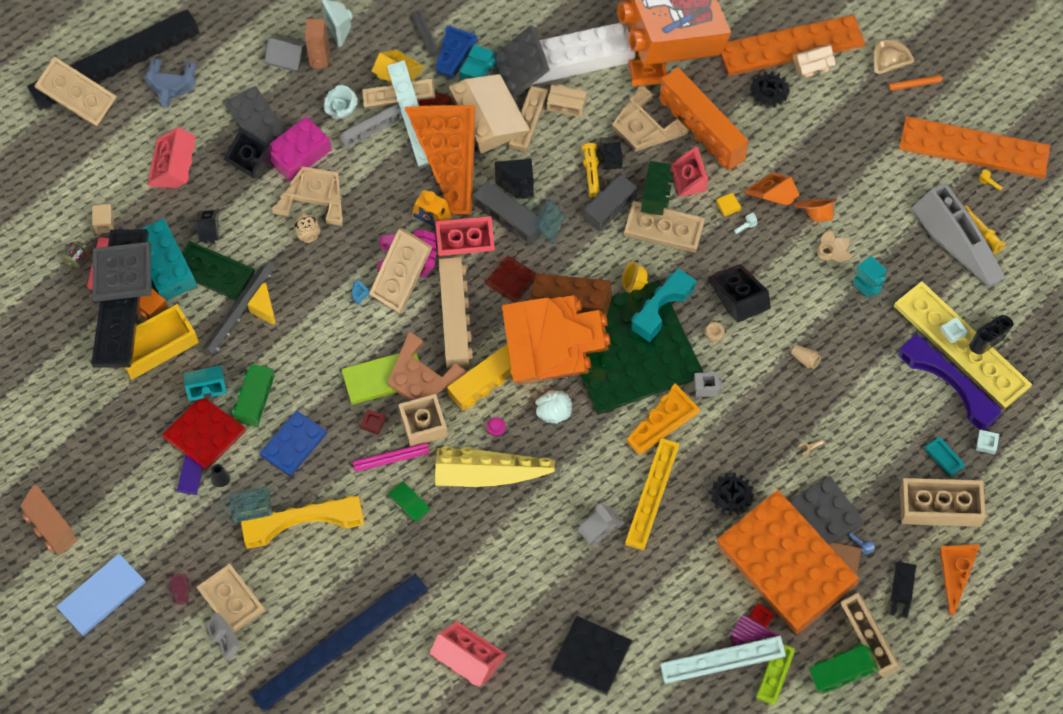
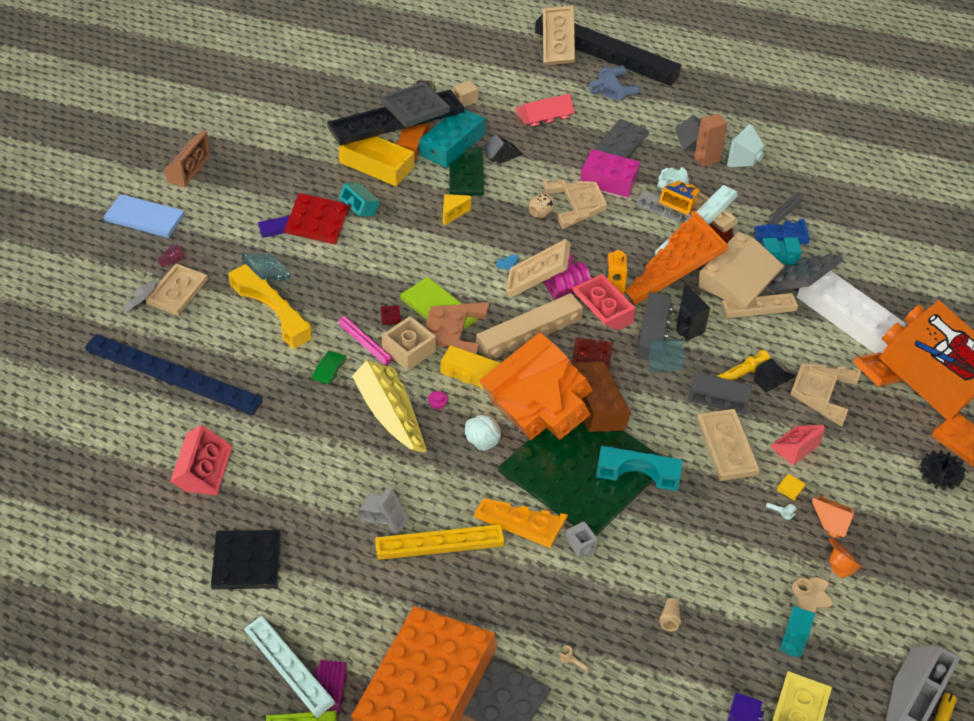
camera: 60 degrees right, 15 degrees down
dark grey plate [200,261,275,355] -> none
black cone [211,464,230,487] -> none
black slope [224,127,272,179] -> none
green brick [232,364,275,427] -> none
blue plate [259,410,327,477] -> none
yellow slope [372,50,425,85] -> none
tan brick [547,84,587,117] -> none
yellow piece [622,261,649,293] -> none
dark green brick [641,161,674,216] -> none
orange brick [660,67,749,171] -> none
tan tile [705,322,725,342] -> none
black slope [708,264,771,323] -> none
black gear [710,472,754,516] -> none
red tile [749,603,775,628] -> none
none -> light orange torso [659,181,700,215]

